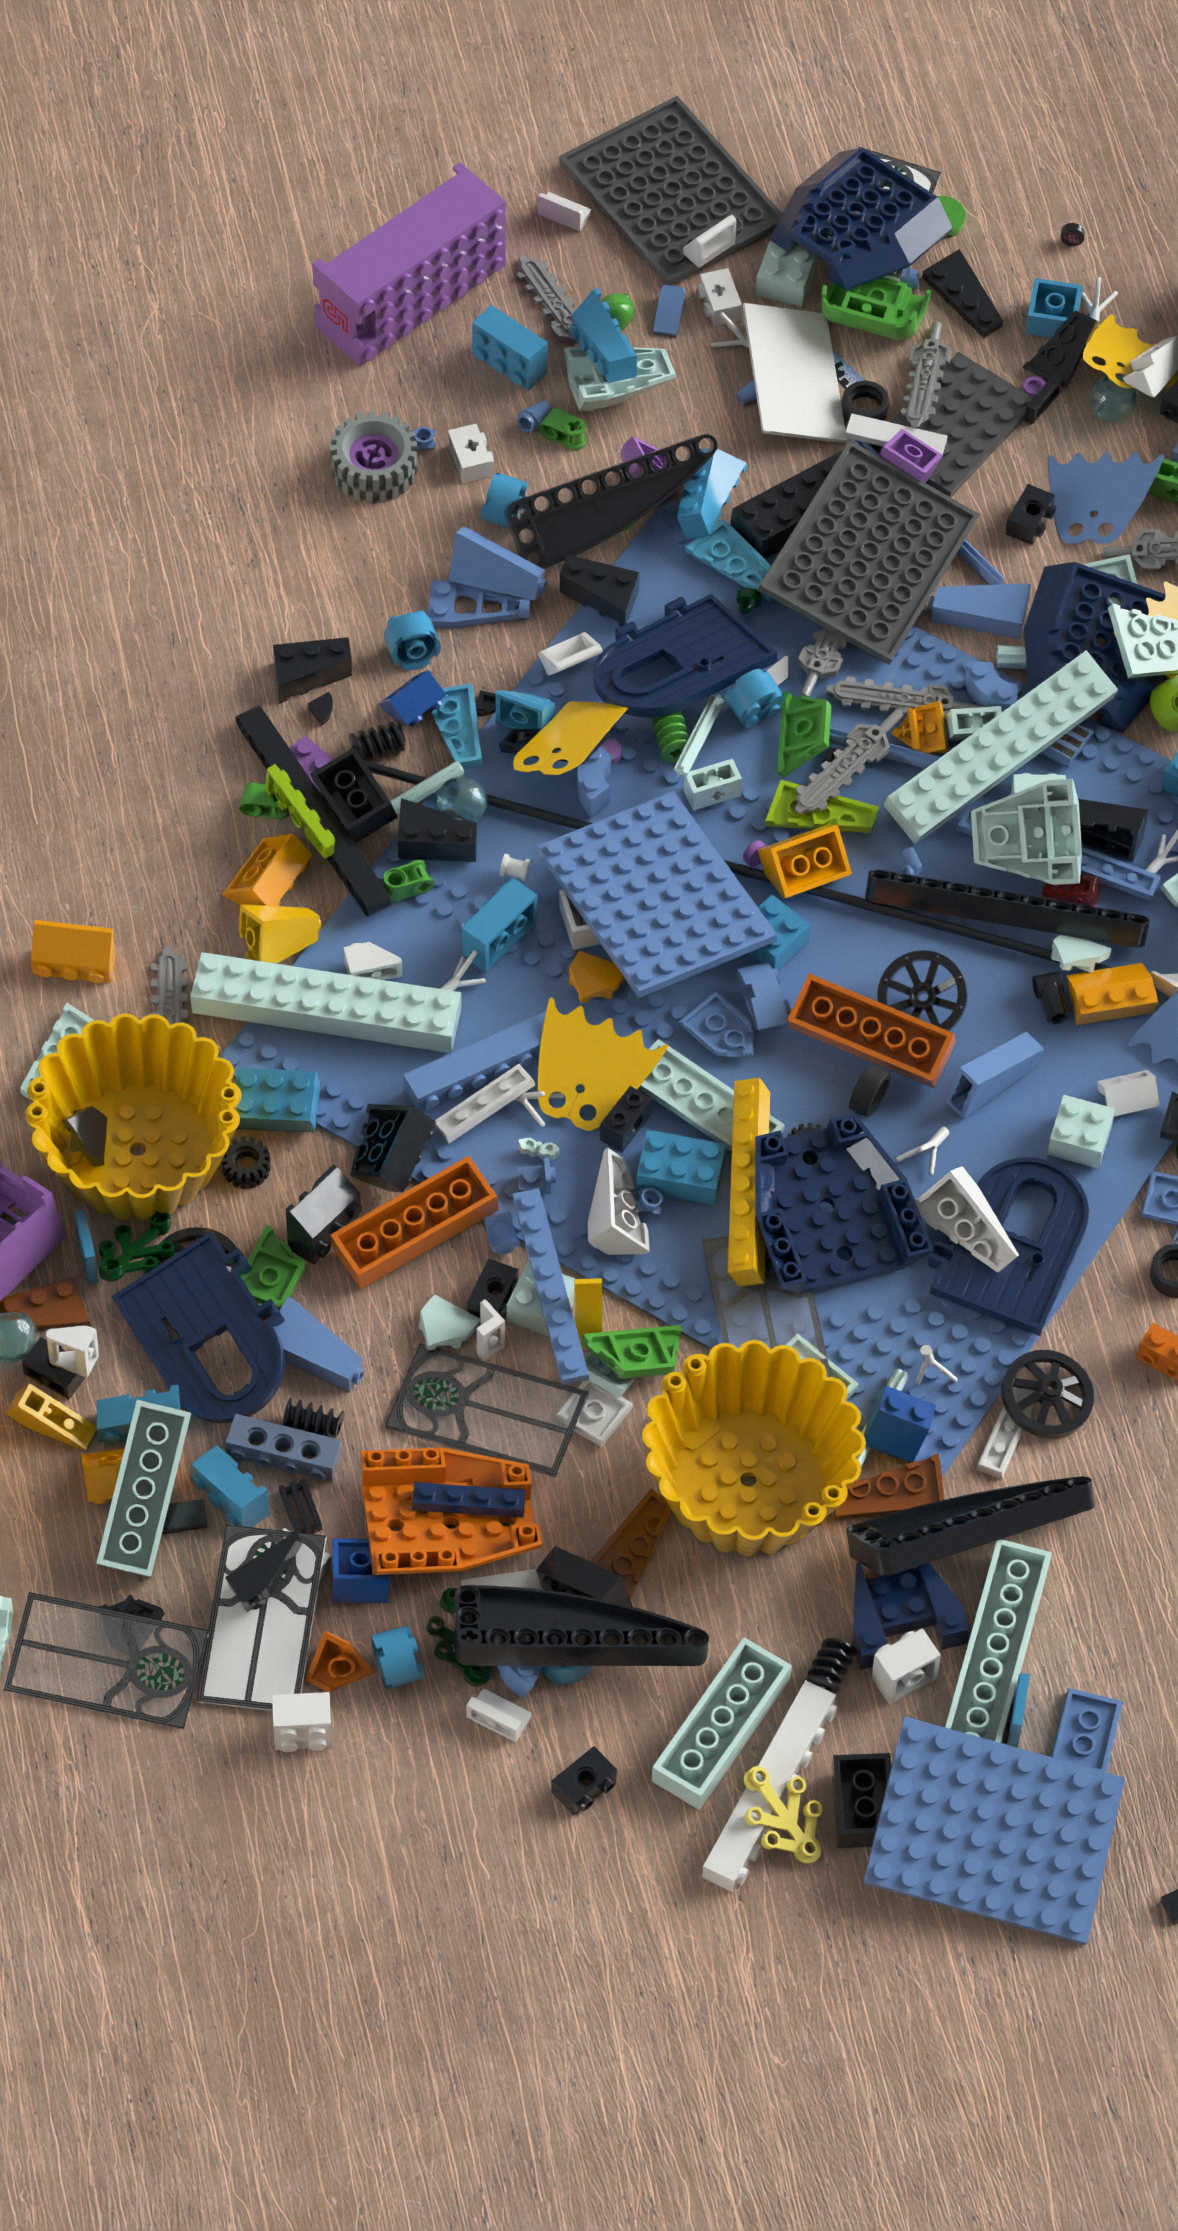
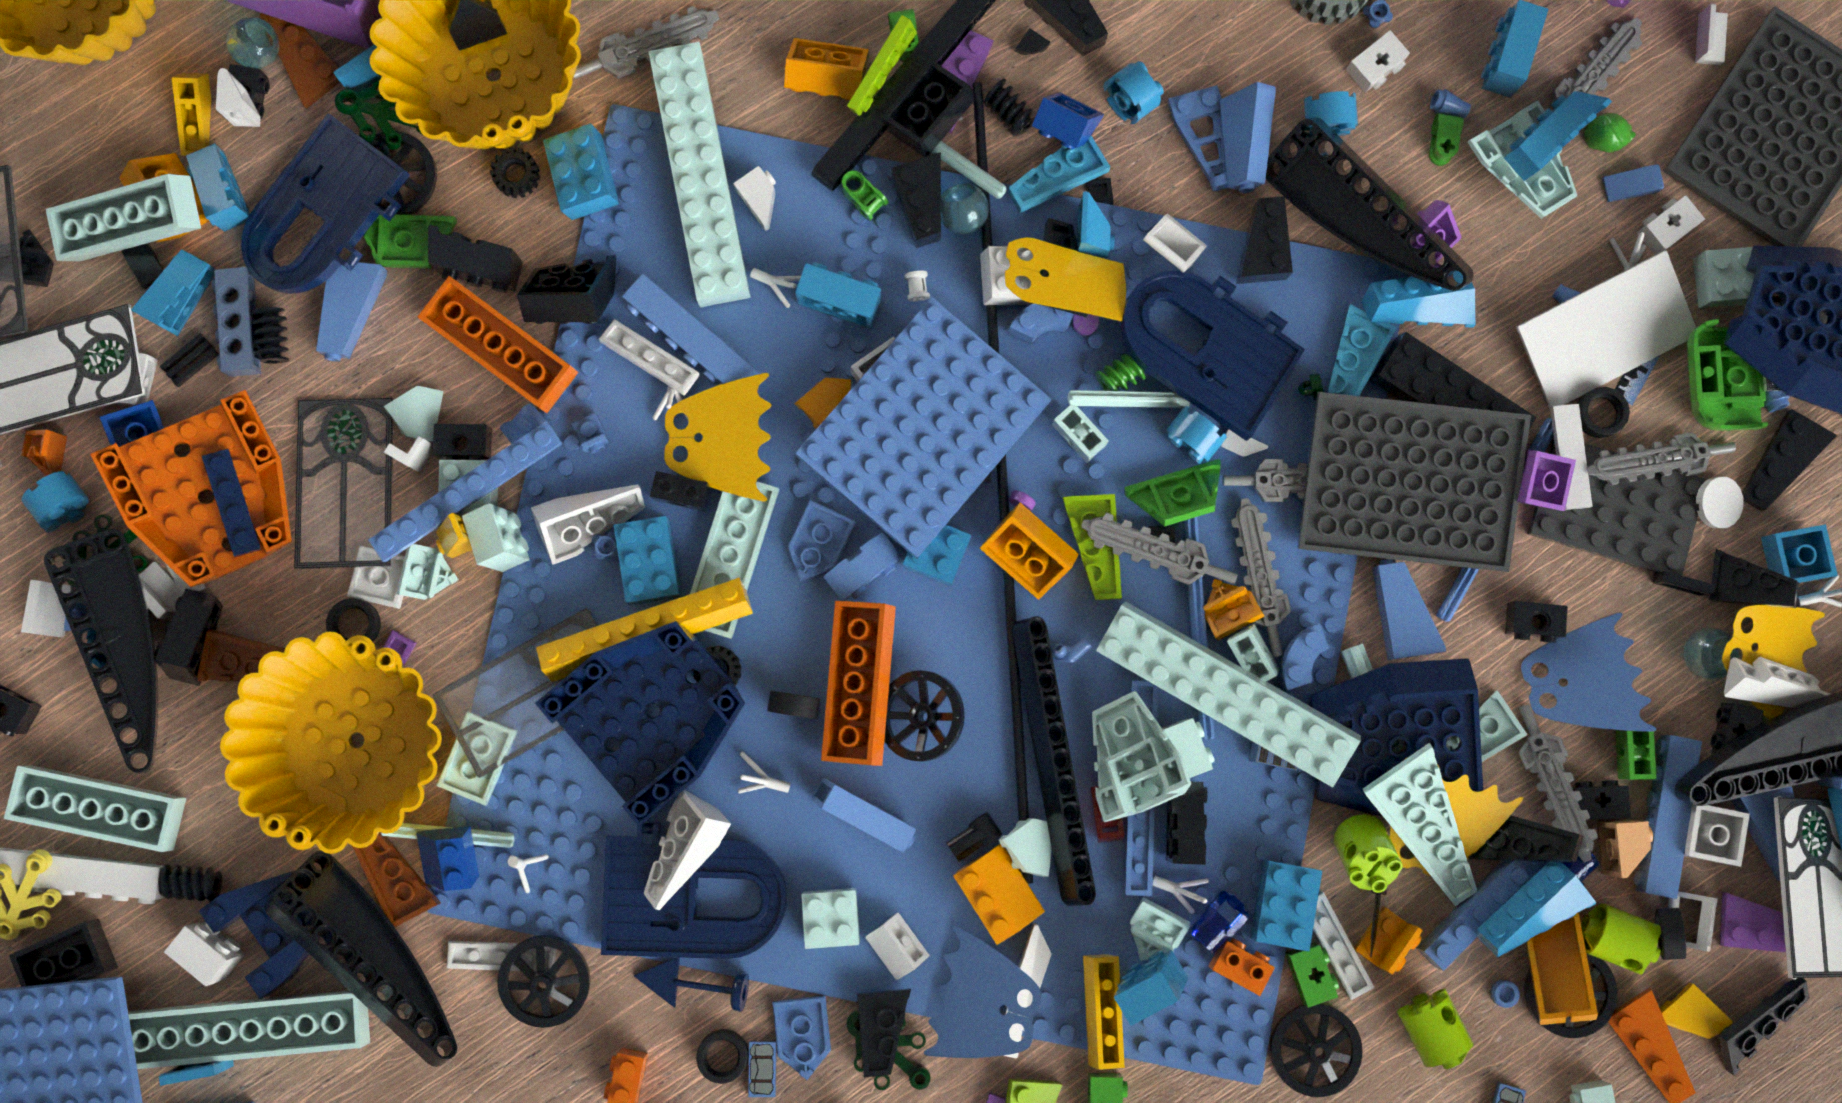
camera: 65 degrees right, 25 degrees up
black slope [225,1531,302,1612] -> none
yellow slope [239,904,321,964] -> none
light aqua piece [518,1138,559,1160] -> none
bright green wing [581,1325,682,1379] -> none
white tile [683,215,736,268] -> none
medium lavender tile [1022,377,1046,397] -> none
none -> black tyre [326,598,381,642]
none -> light aqua brick [462,503,530,572]
none -> dark blue piece [634,957,749,1012]
none -> white brick [980,246,1038,305]
none -> white tile [1696,477,1743,528]

